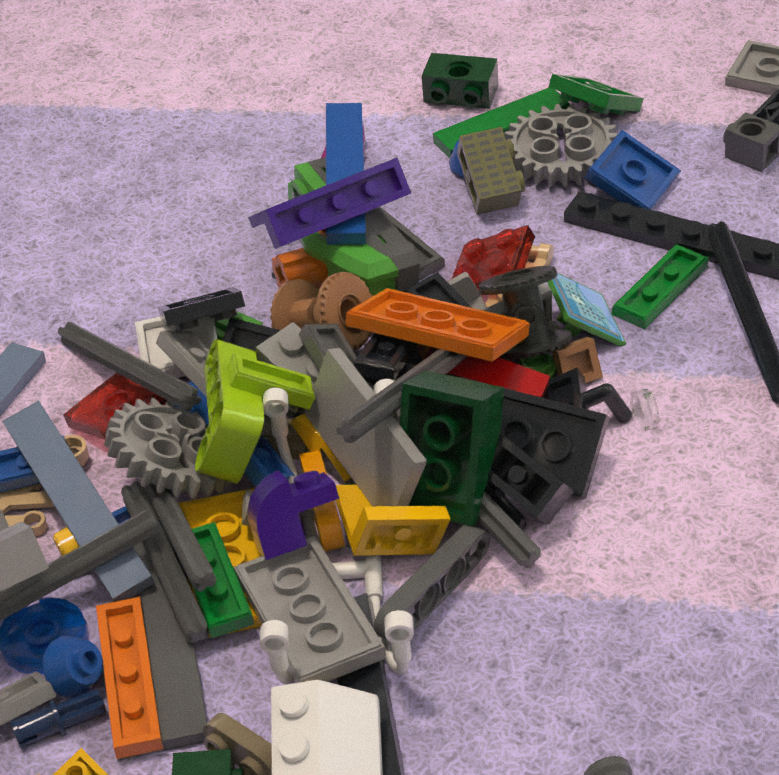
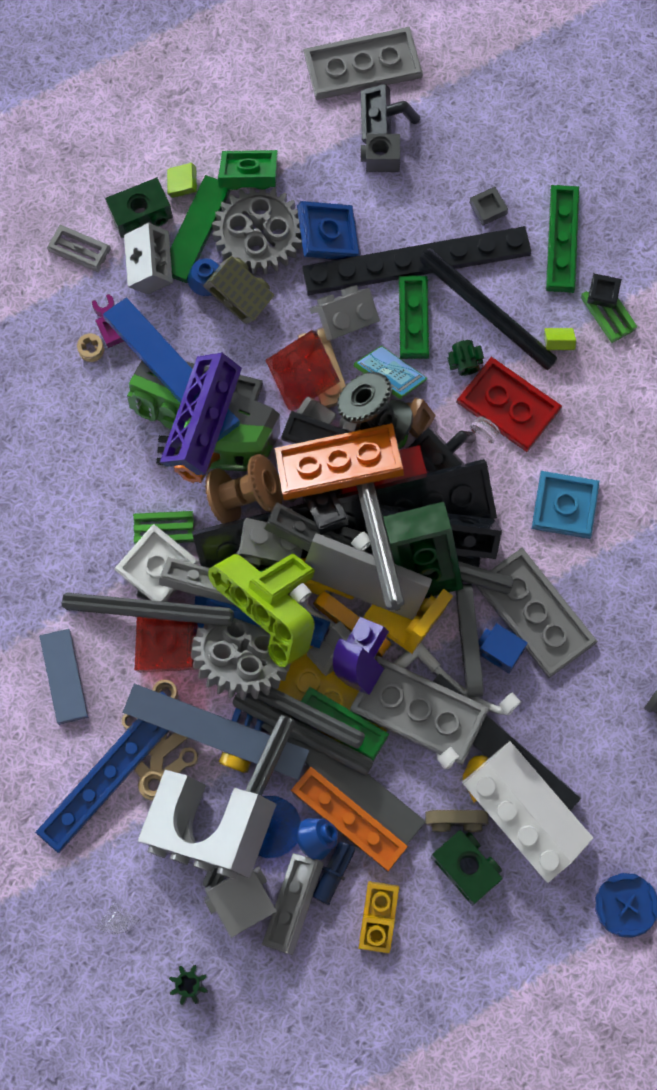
camera: 40 degrees left, 30 degrees up
black plate [158,287,245,331] -> none
none -> light grey tile [47,224,111,273]
none -> tan bush [77,333,104,362]
none -> light grey brick [124,223,173,294]
none -> lime tile [167,162,197,198]
none -> light grey bracket [309,285,380,340]
none -> dark green gear [447,340,484,376]
none -> red tile [456,356,562,452]
none -> light grey tile [475,548,598,678]
none -> blue brick [478,623,528,674]
none -> dark azure tile [531,471,600,539]

